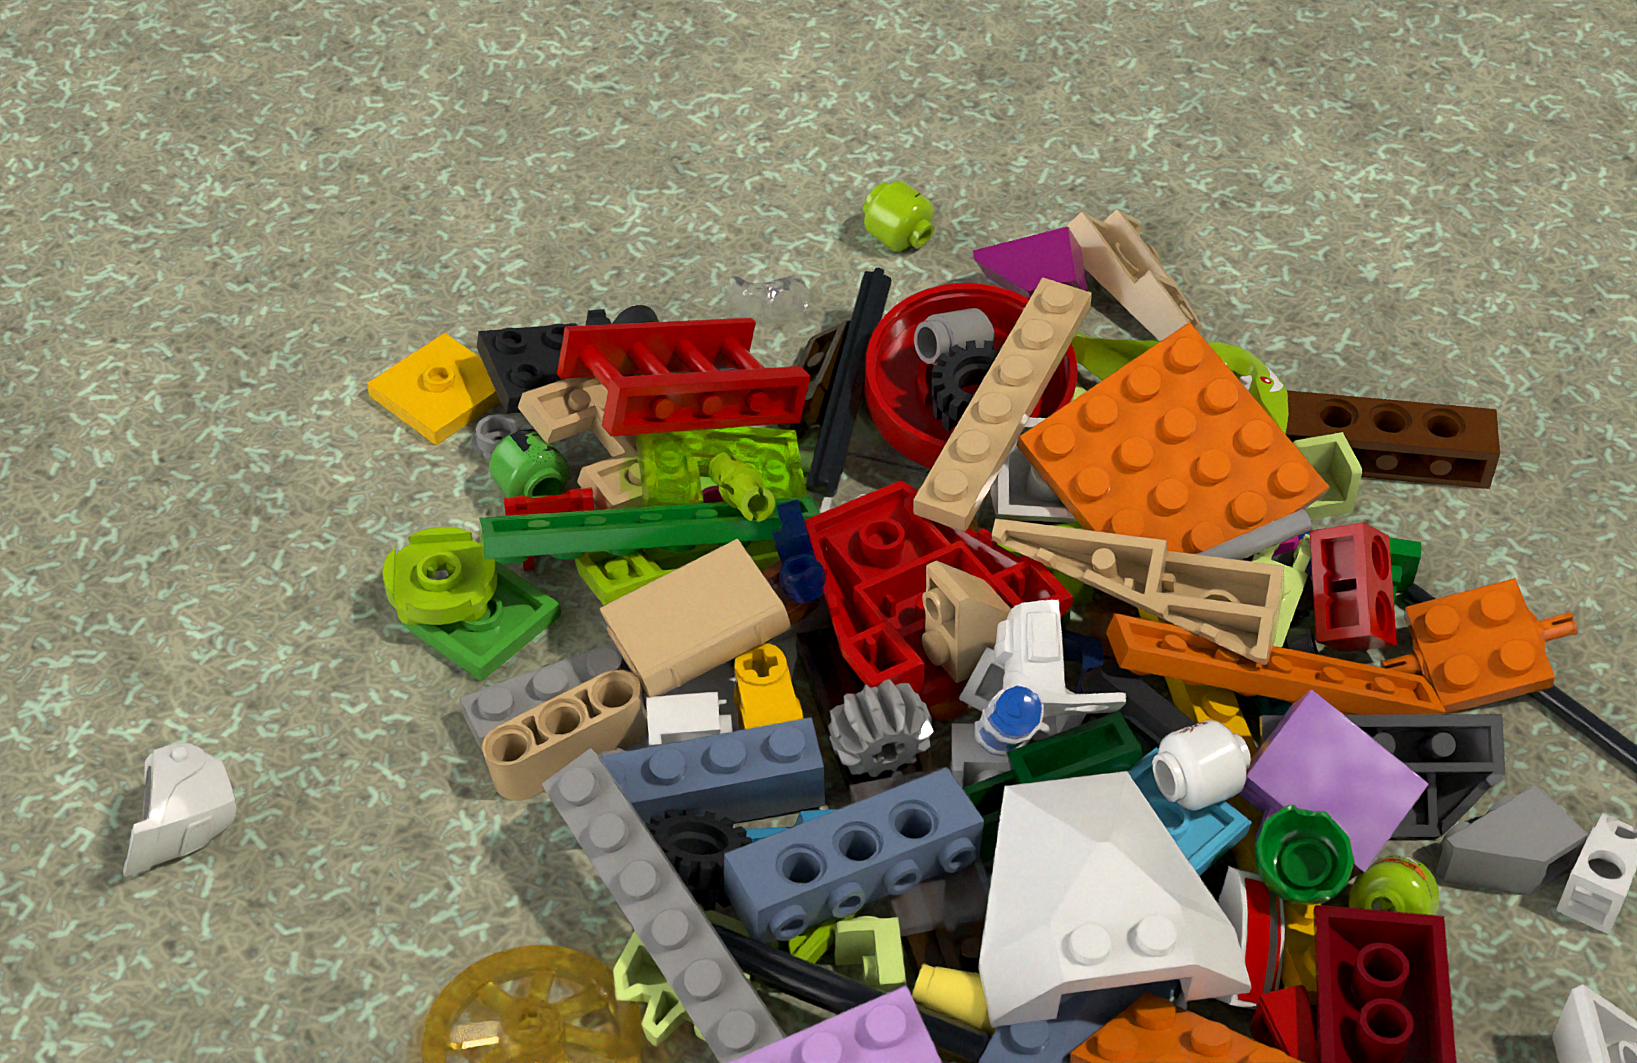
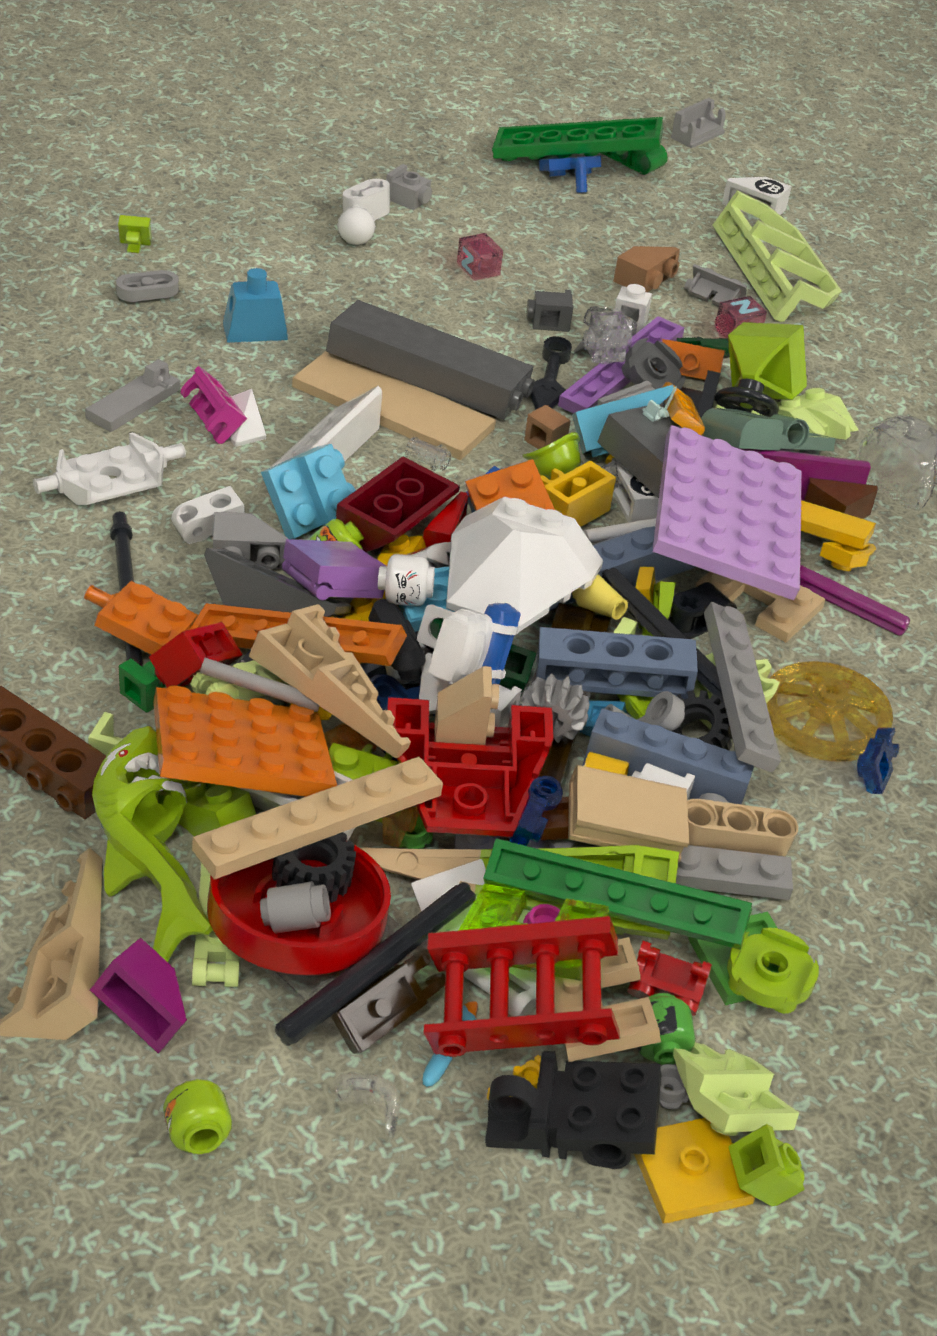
camera: 155 degrees left, 5 degrees down
lime pin [709,452,775,522] -> none
green hair [1255,805,1355,905] -> none
none -> medium azure plate [261,444,356,539]
none -> light grey plate [605,691,685,731]
none -> yellowish green plate [673,1043,799,1136]
none -> lime brick [728,1124,805,1206]
none -> clear blue plate [857,727,900,794]

